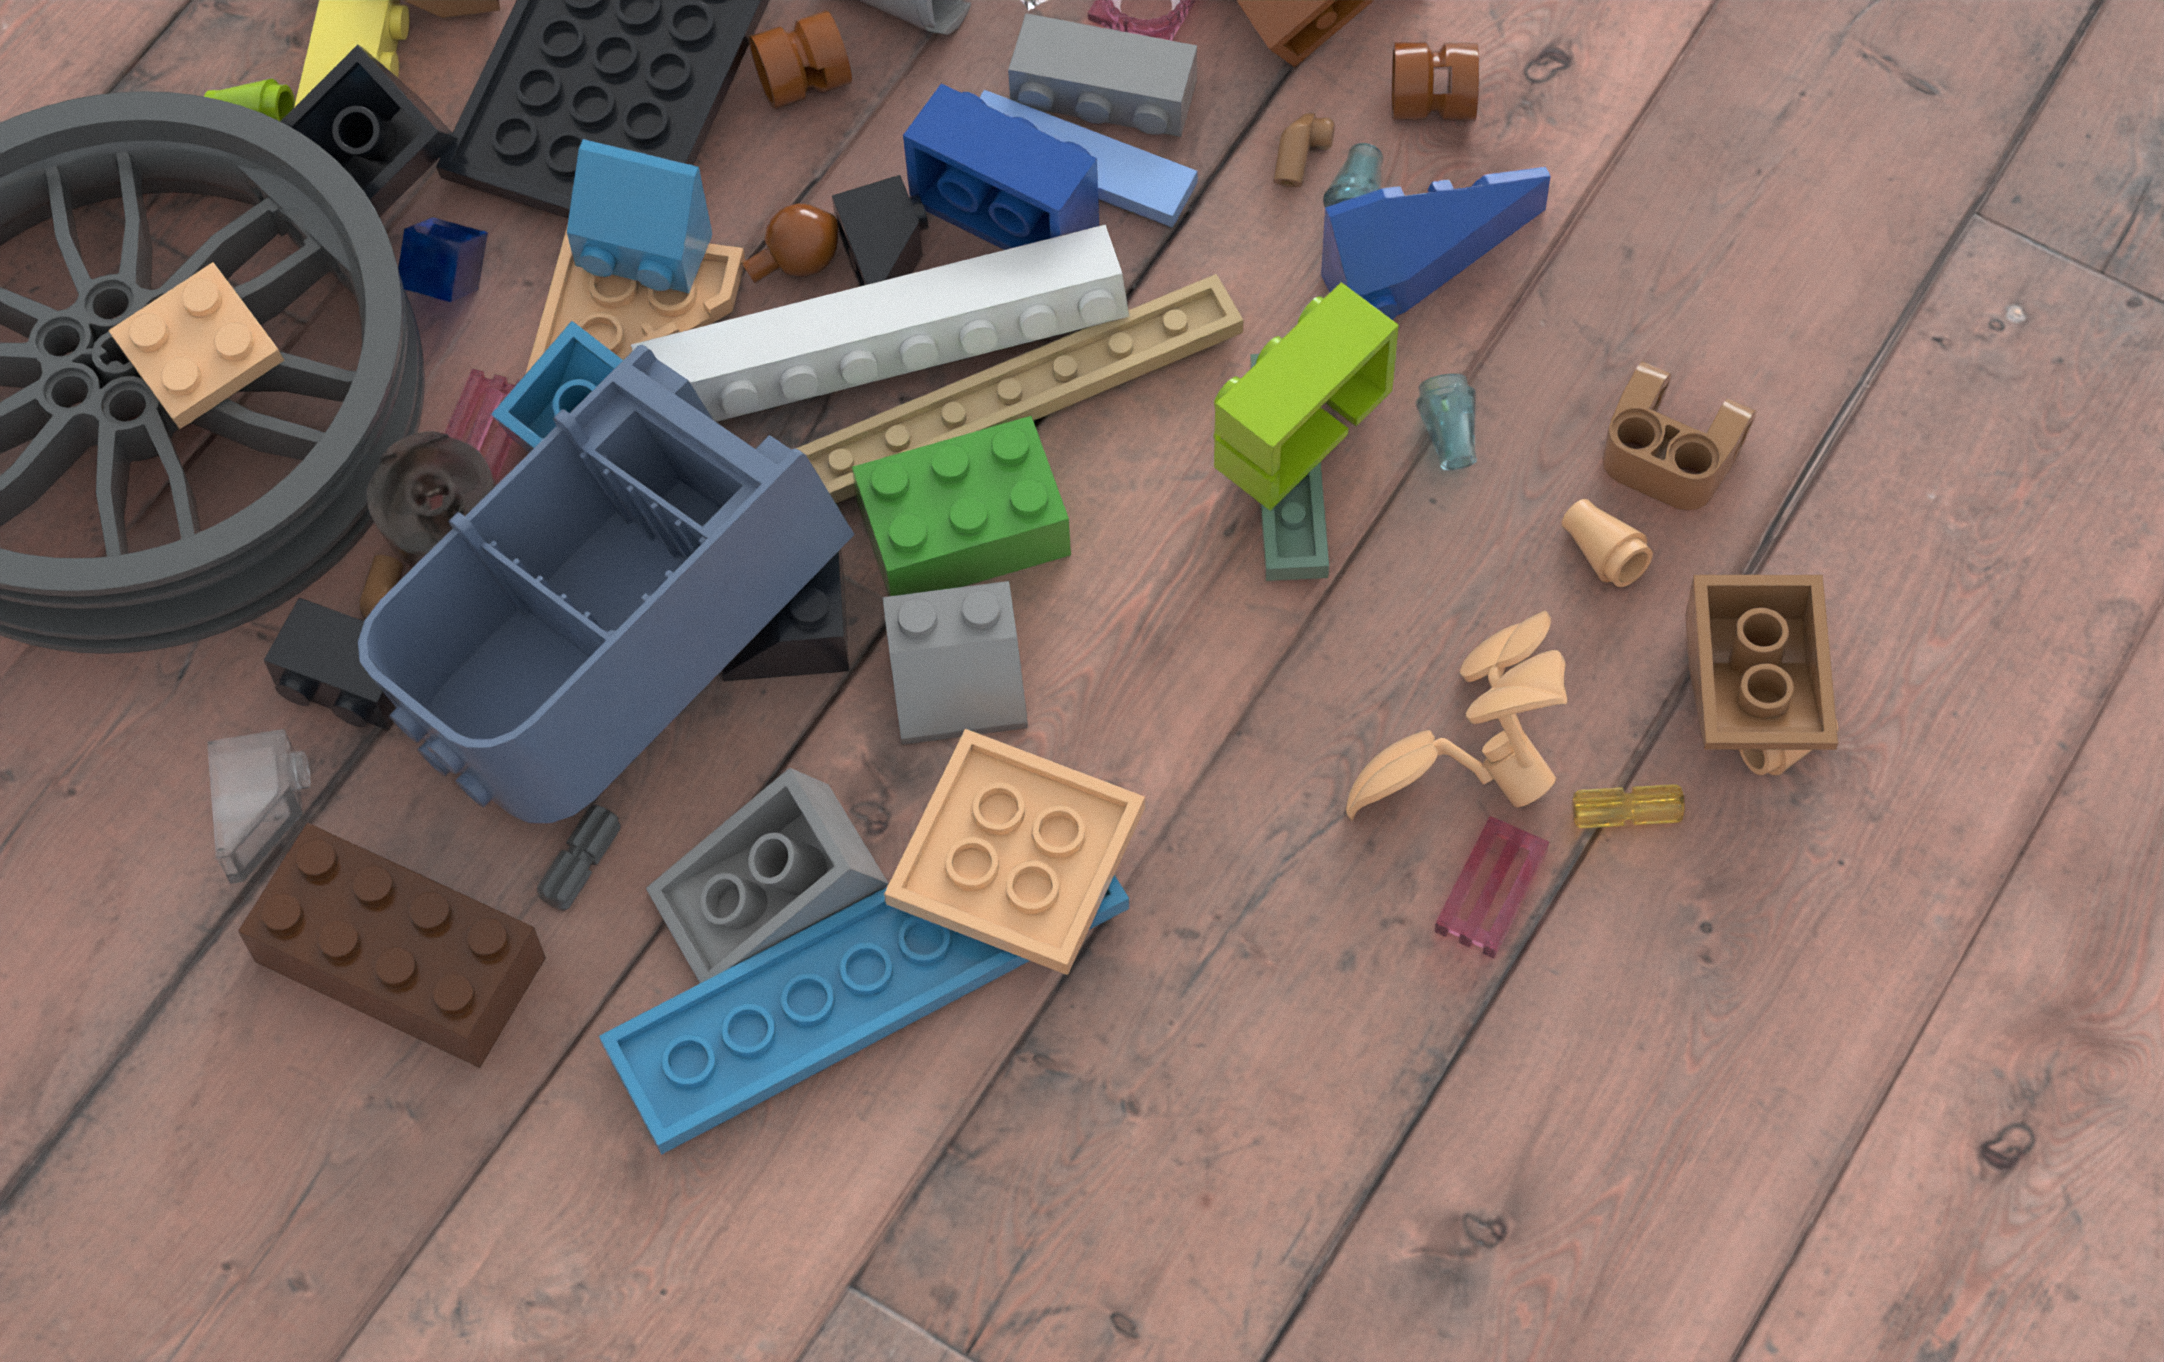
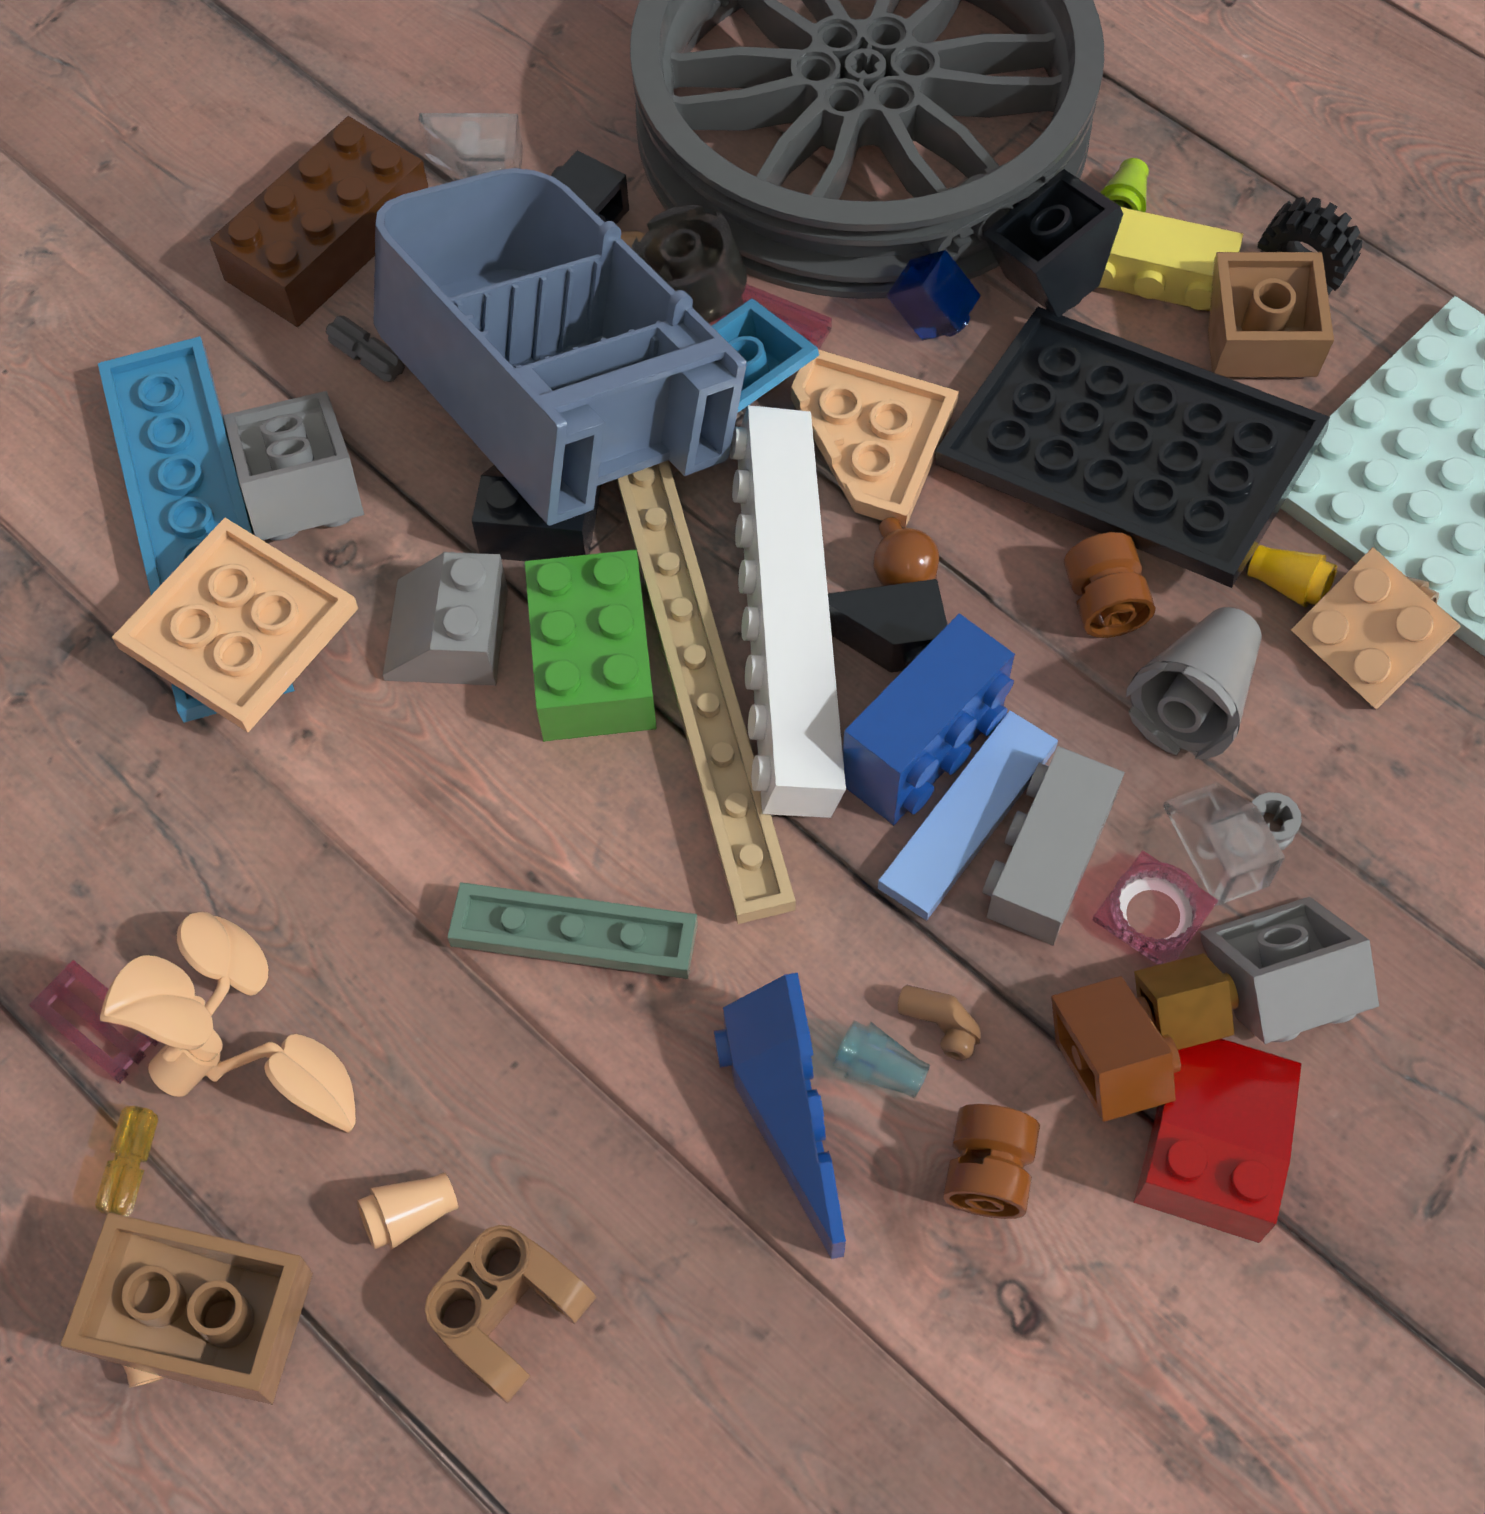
camera: 100 degrees right, 0 degrees up
light nougat plate [108,262,284,430] -> none
dark azure slope [567,139,713,293] -> none
lime piece [1213,282,1399,511] -> none
clear light blue cone [1415,374,1477,470] -> none

